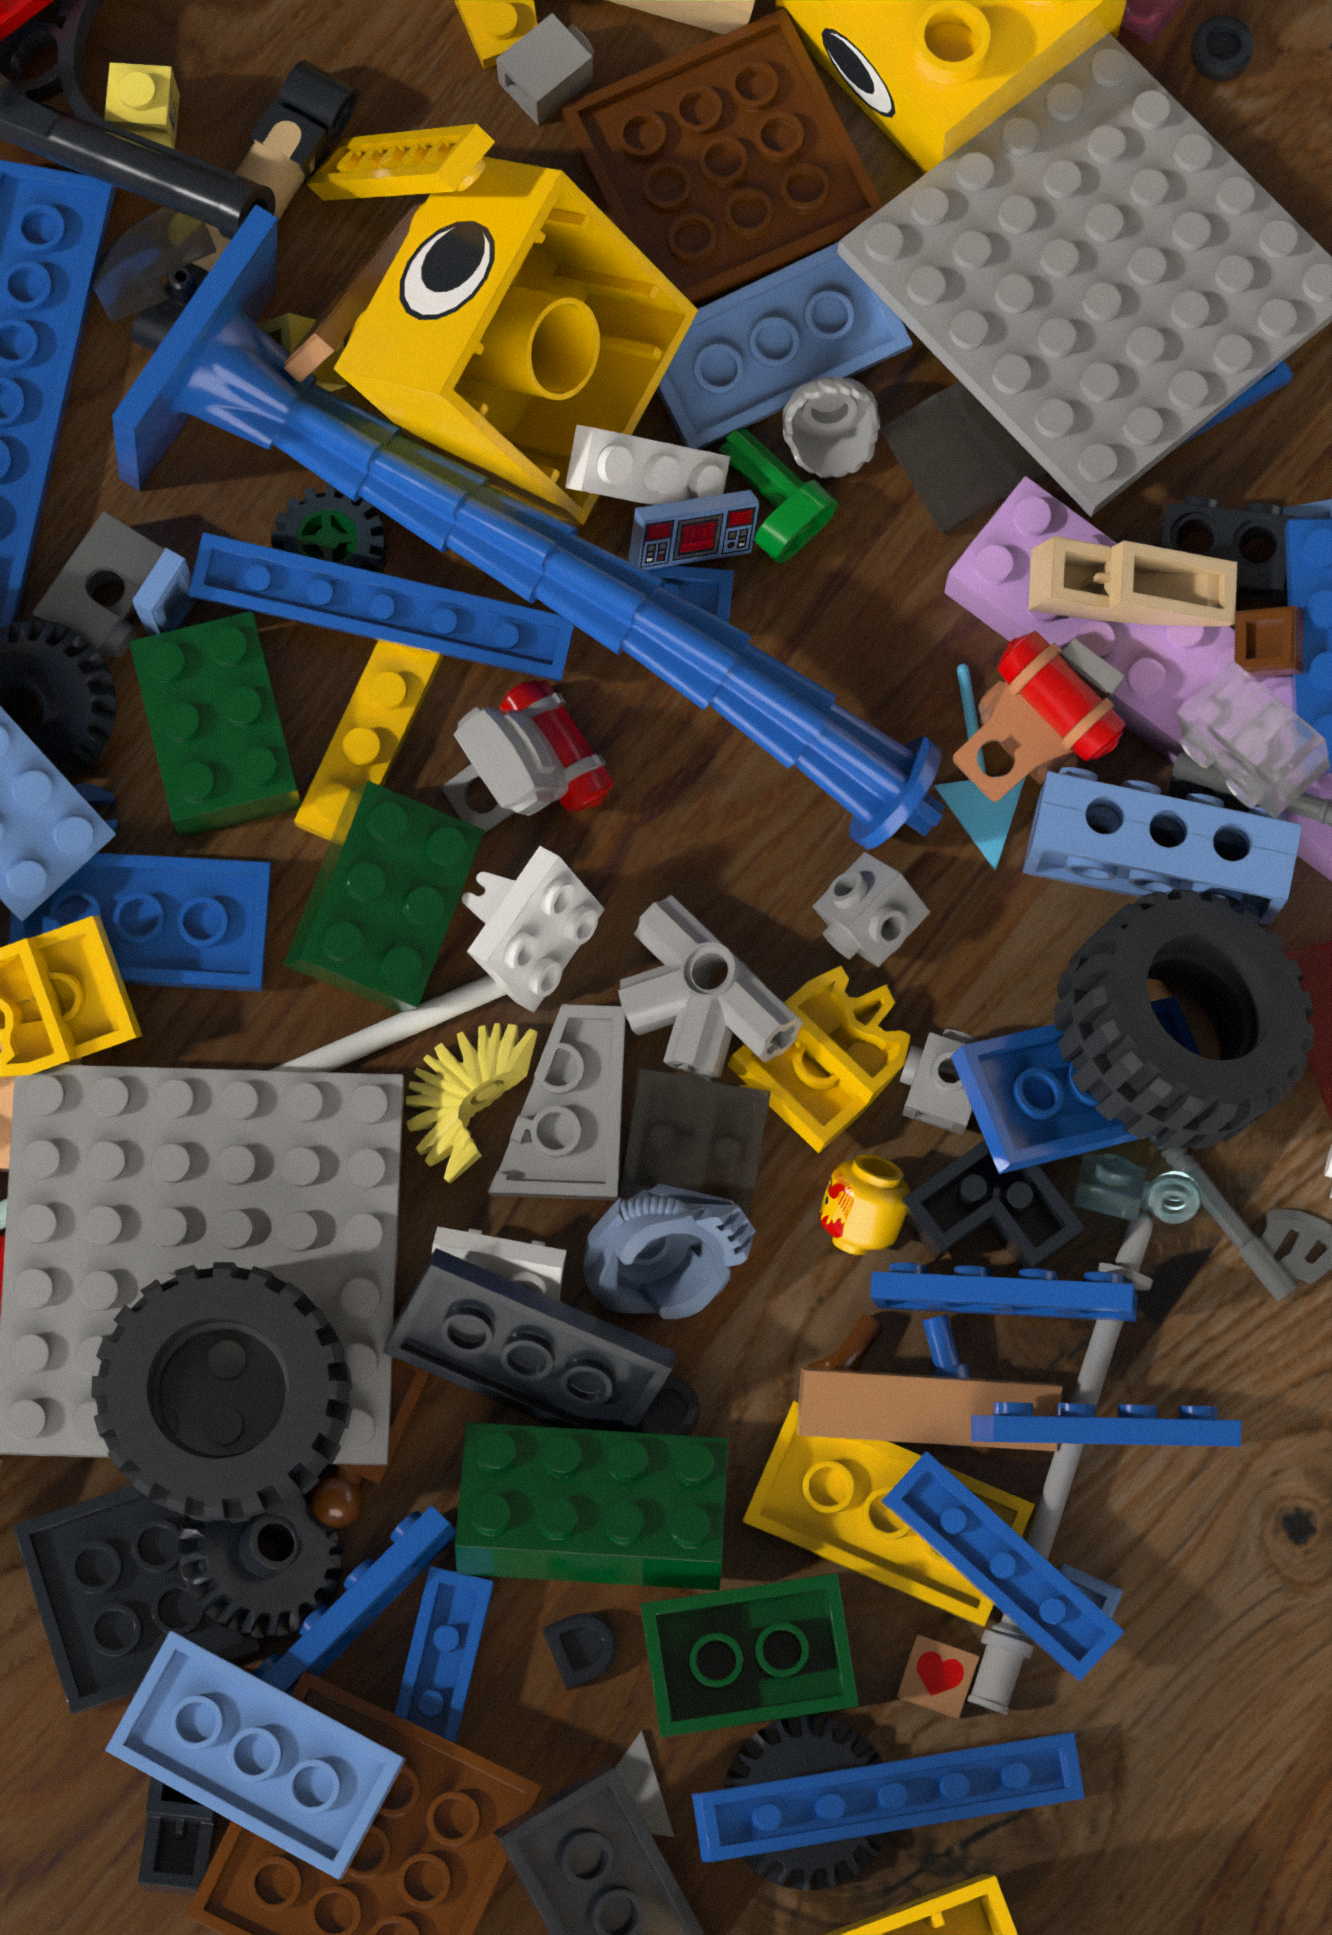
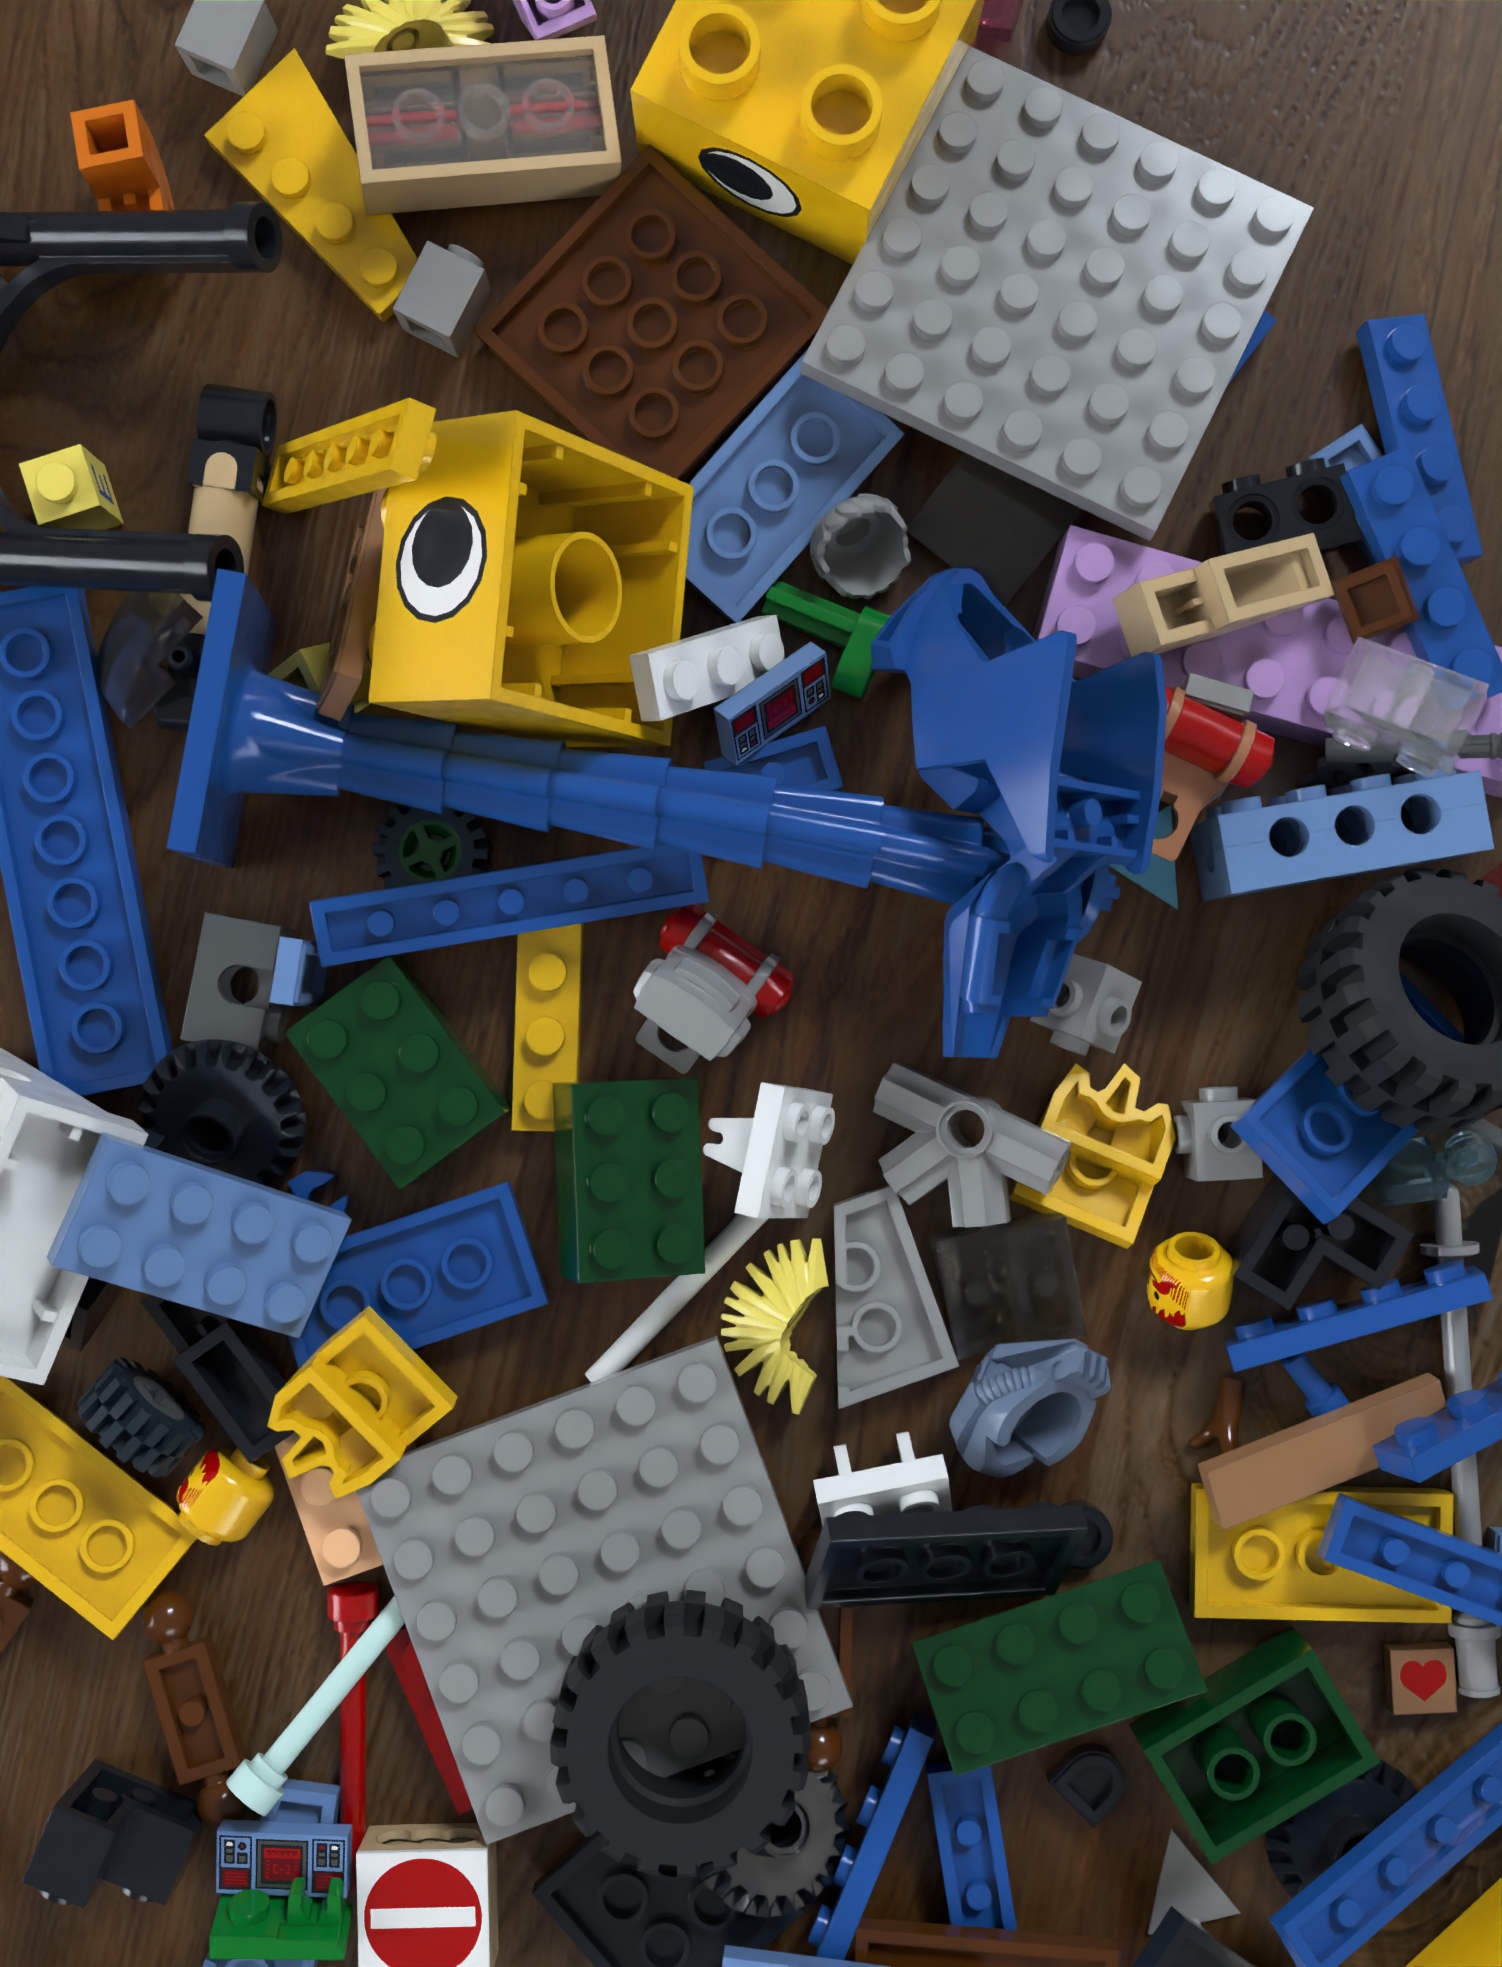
camera: 25 degrees left, 10 degrees up
none -> blue piece [870,568,1167,1058]

